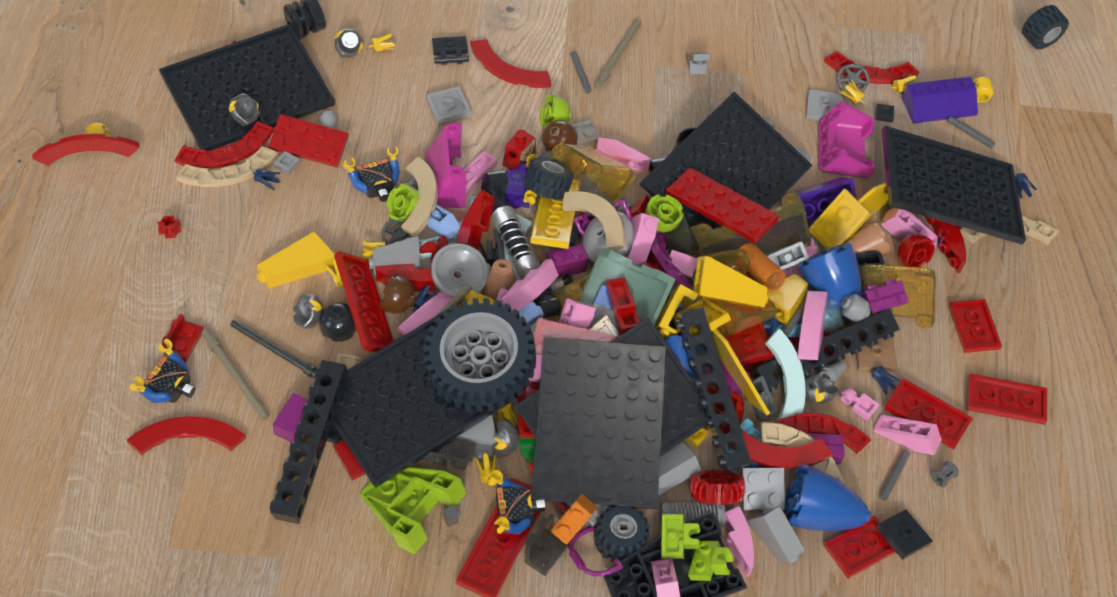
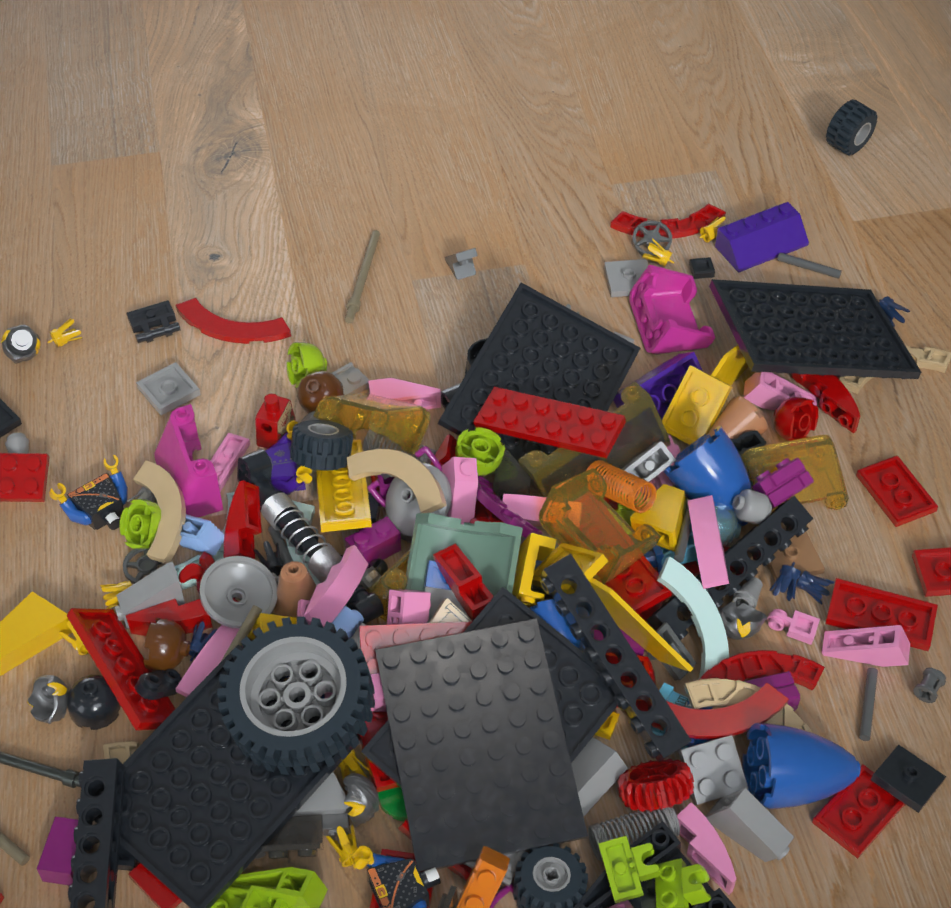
camera: 10 degrees left, 5 degrees down
dark grey bar [570,51,592,93] -> none
yellow slope [693,256,768,308] -> none
yellow head [973,76,994,103] -> none
none -> black plate [135,669,182,700]
none -> dark blue piece [769,562,801,601]

